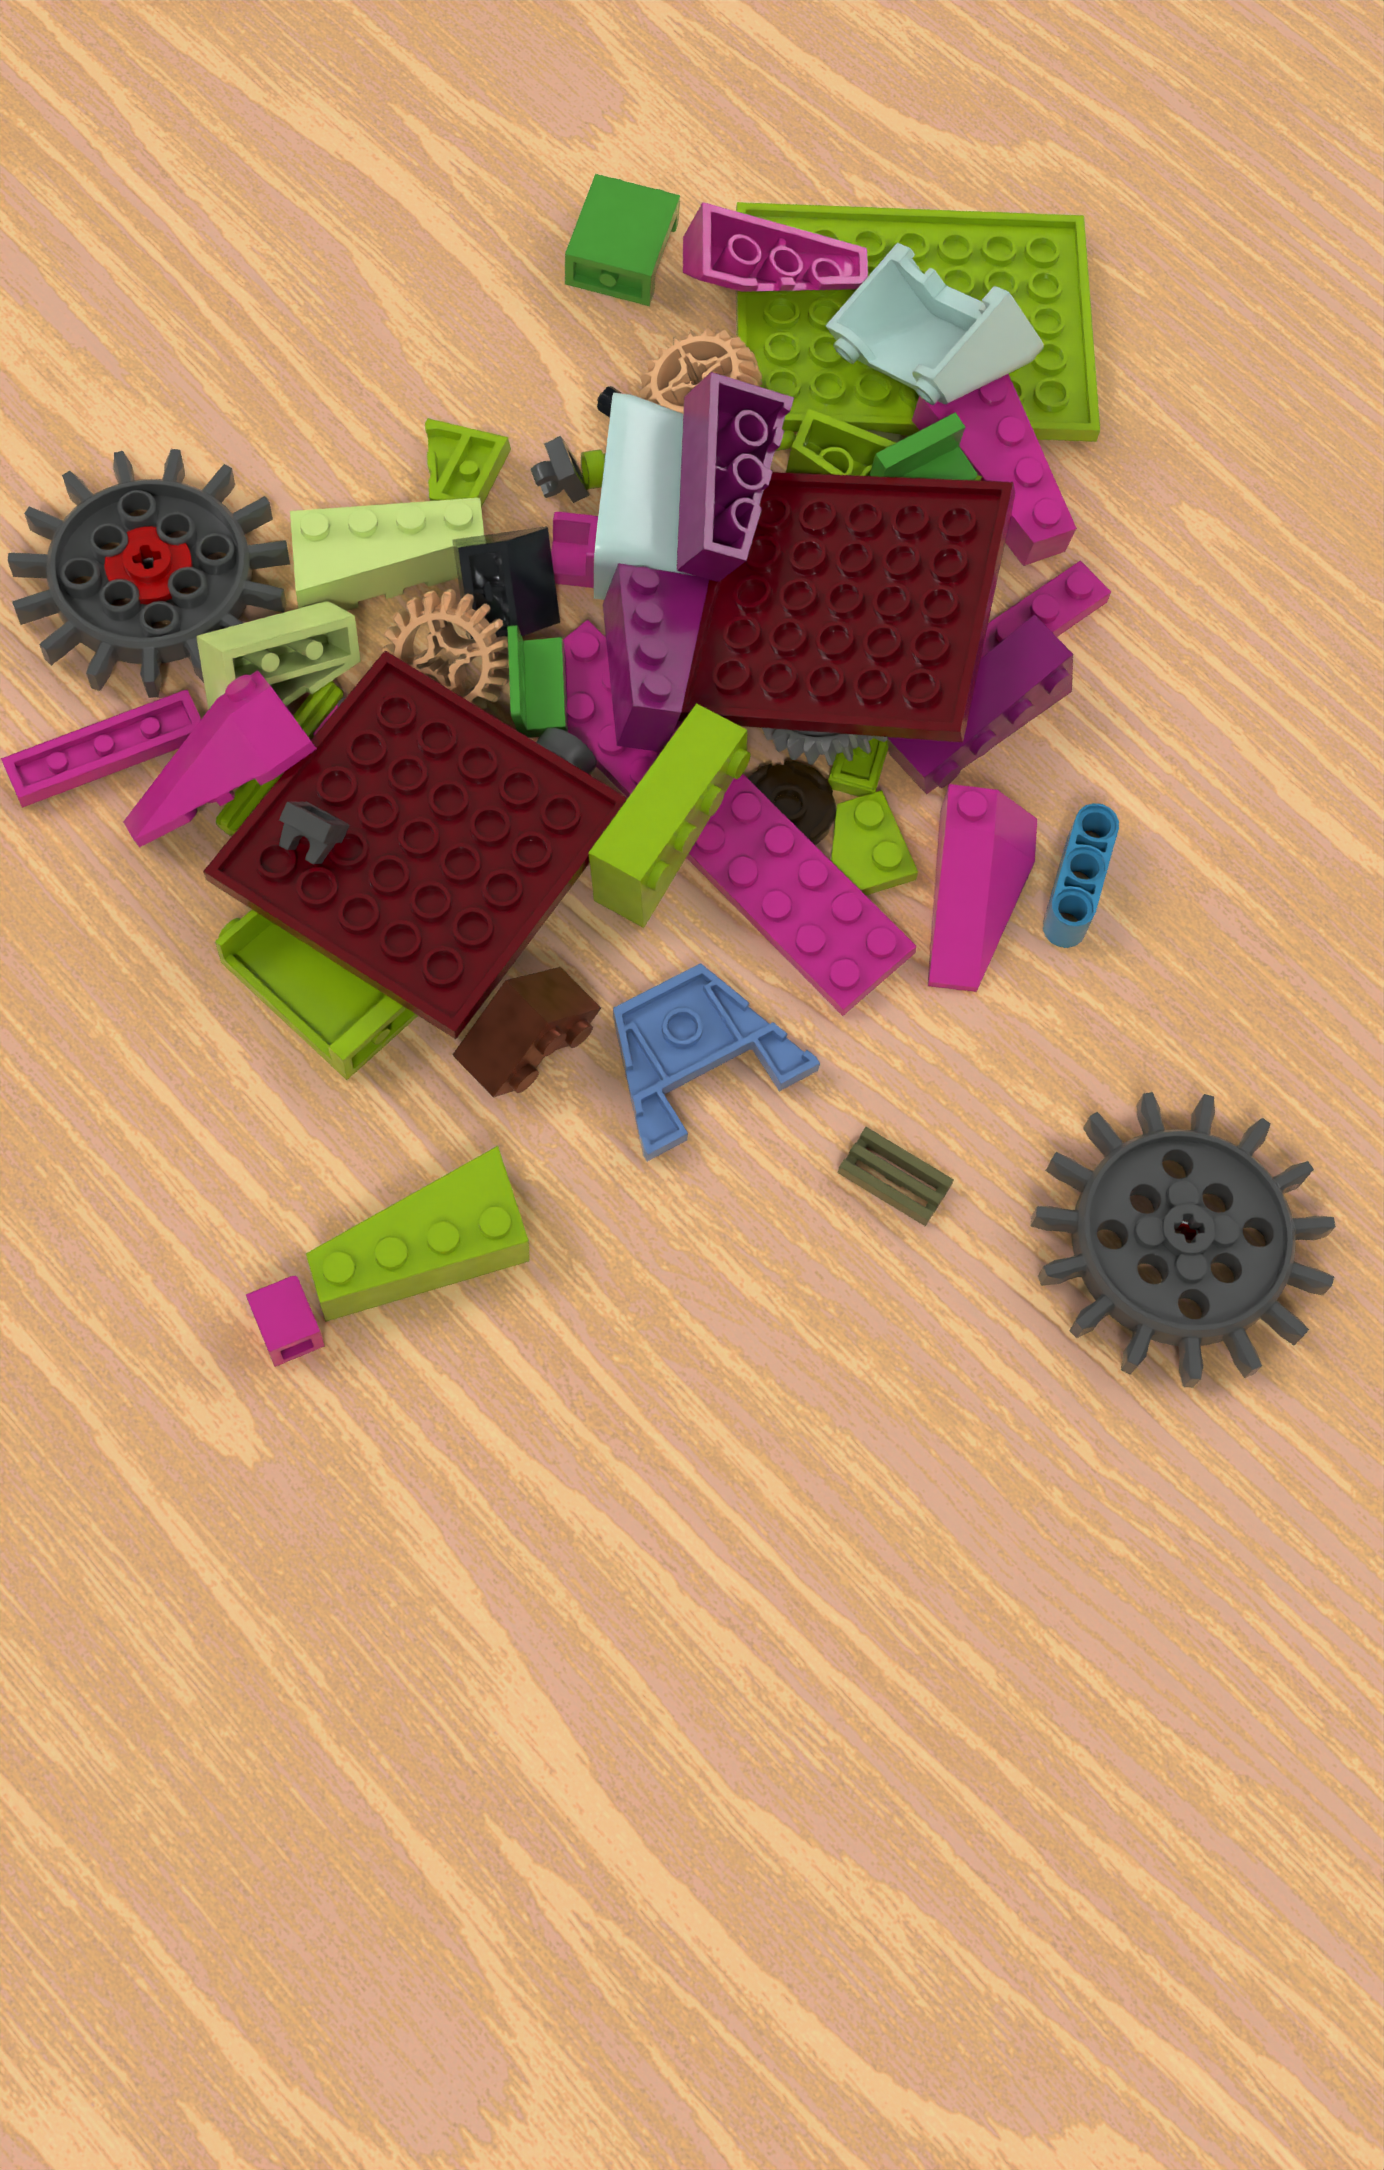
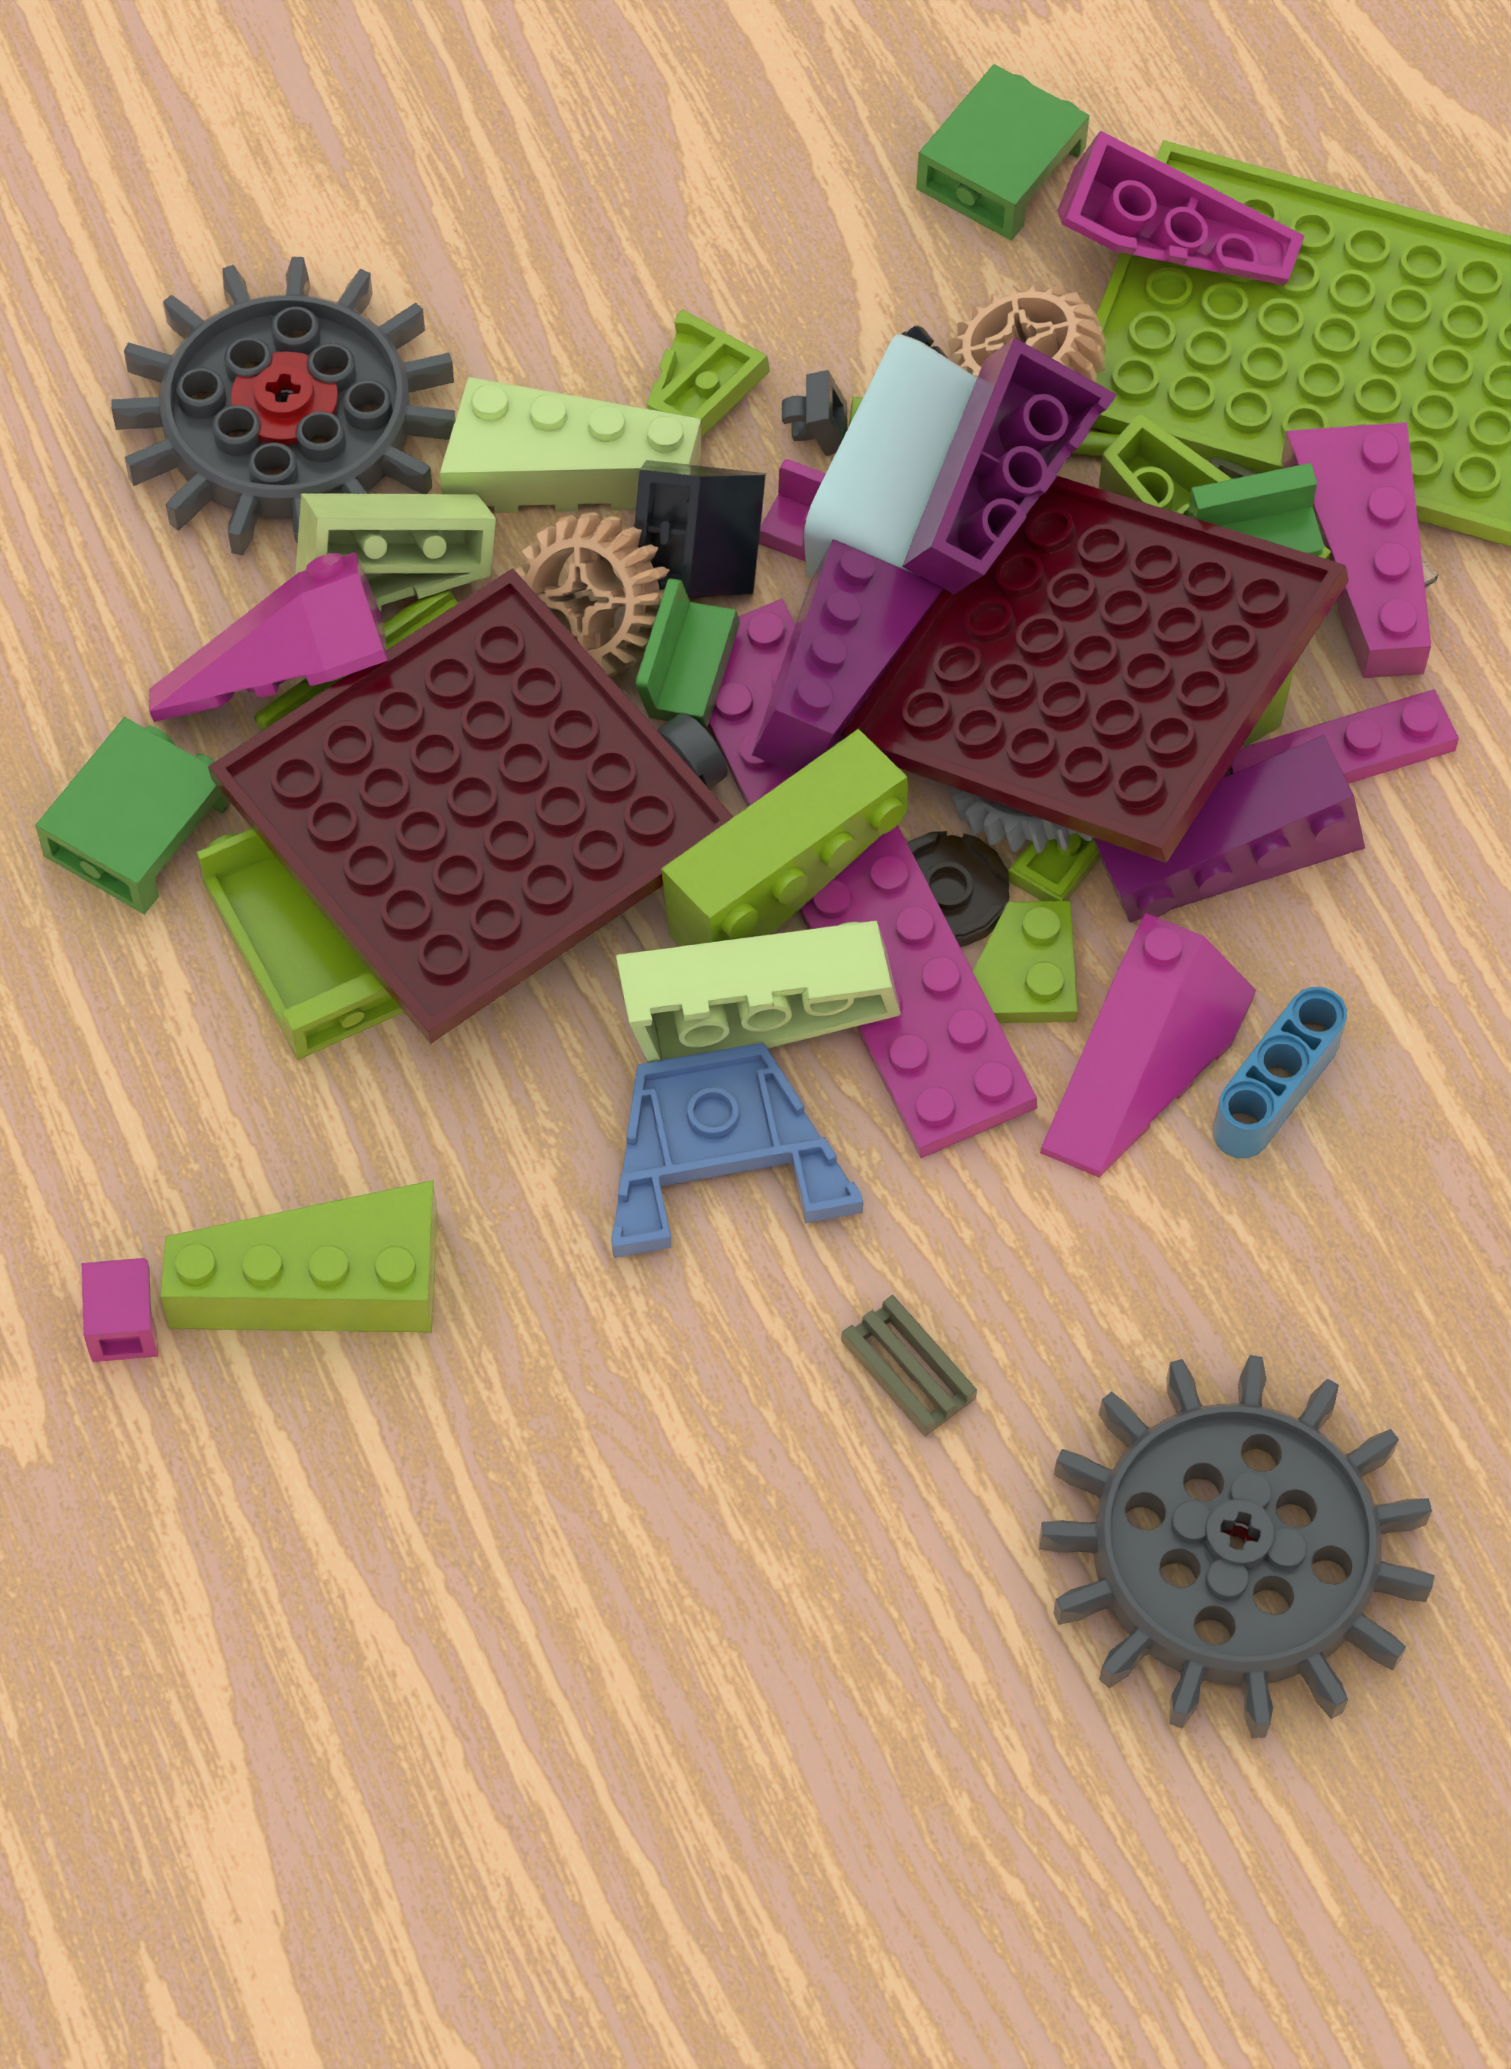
camera: 25 degrees right, 5 degrees down
dark pink plate [1,689,201,808] -> none
dark grey tile [279,802,350,864] -> none
copper brick [453,967,601,1098] -> none
light aqua windscreen [826,242,1044,405] -> none
none -> bright green panel [35,717,231,915]
none -> yellowish green wedge [616,921,901,1062]

